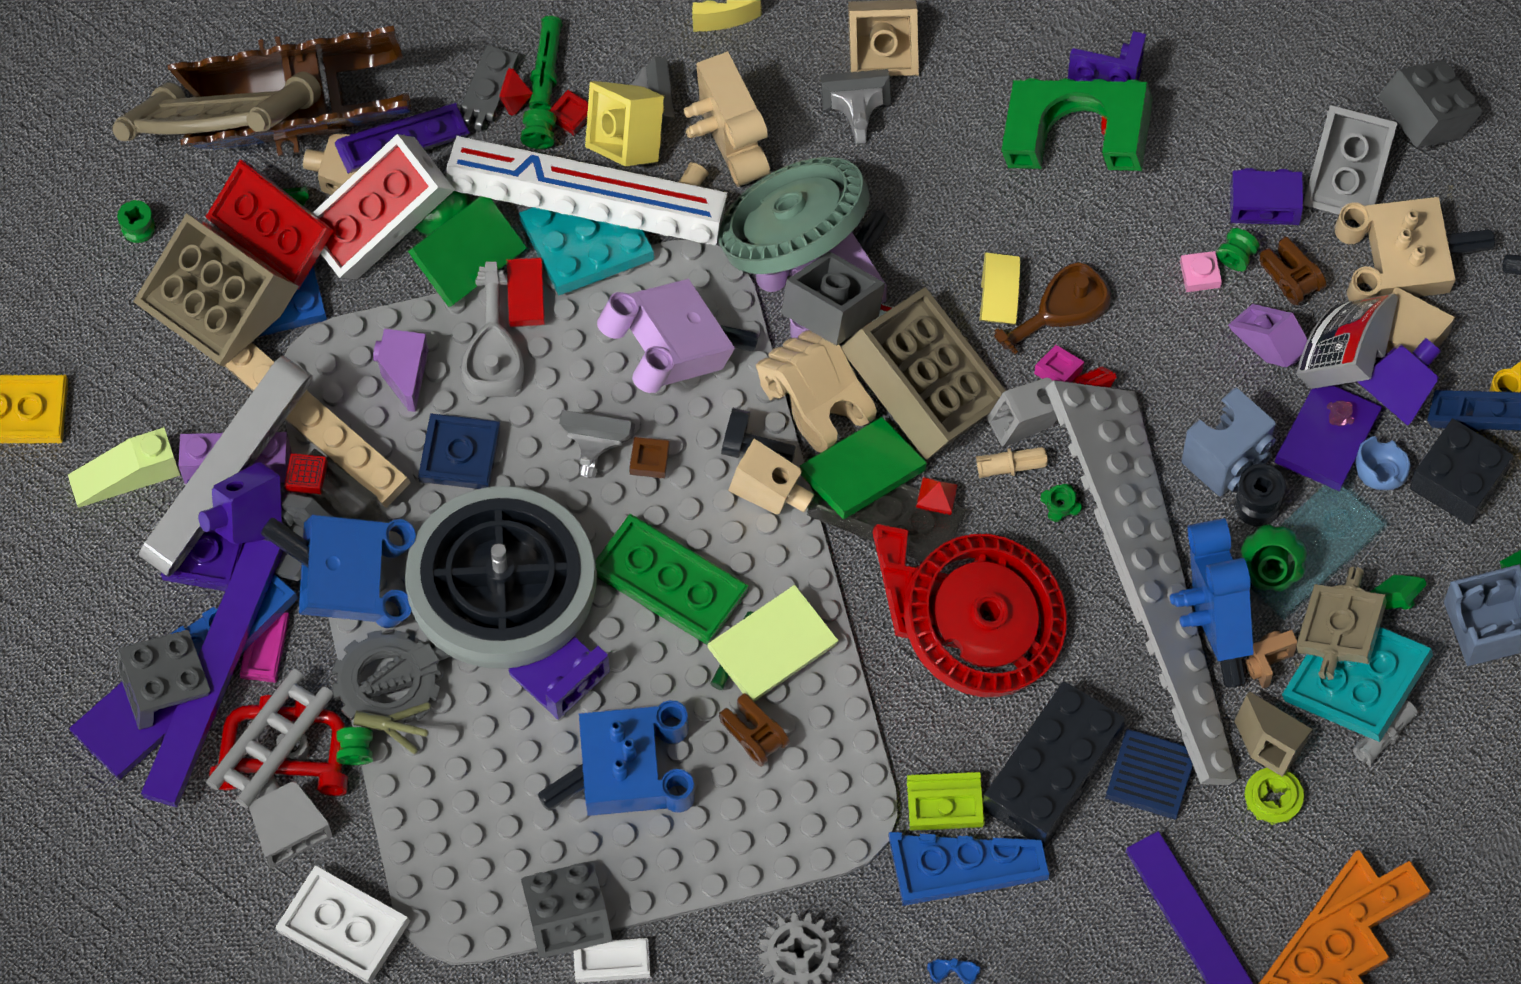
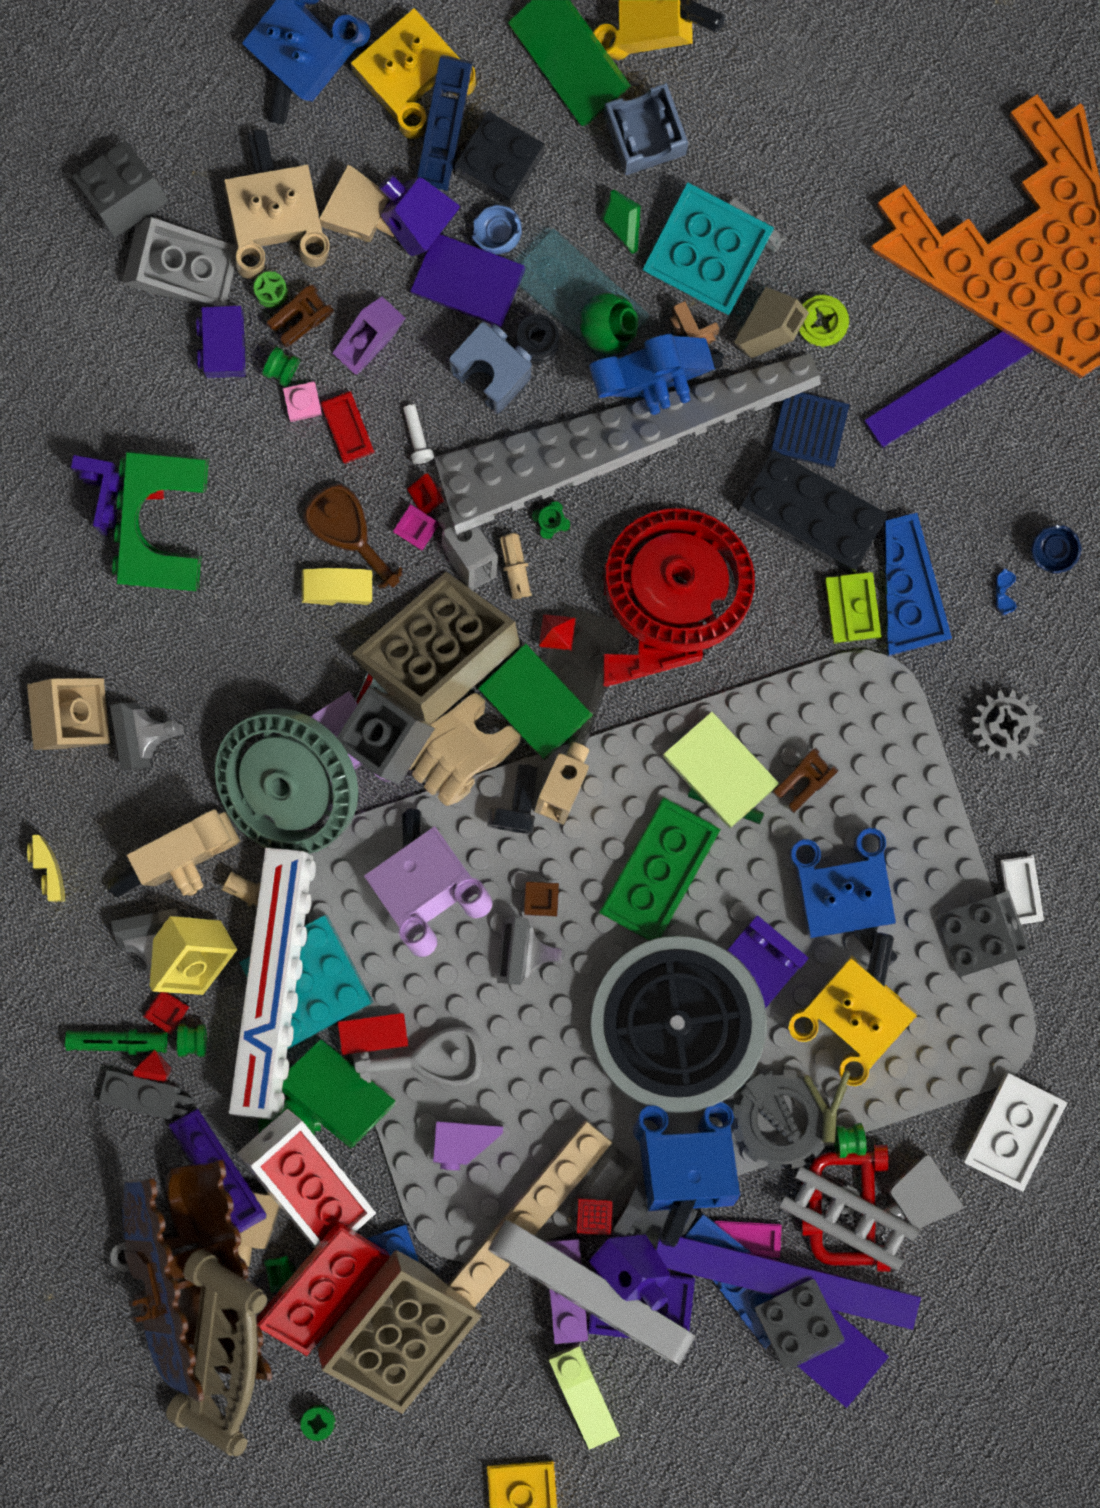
camera: 100 degrees left, 20 degrees up
dark blue tile [418,413,501,489] -> none
slope [1296,294,1398,389] -> none
dark tan plate [1296,567,1387,680] -> none
clear pink piece [1327,401,1355,426] -> none
none -> bright green wheel [254,271,288,309]
none -> red tile [320,391,375,464]
none -> white piece [403,404,434,464]
none -> yellow piece [788,932,917,1086]

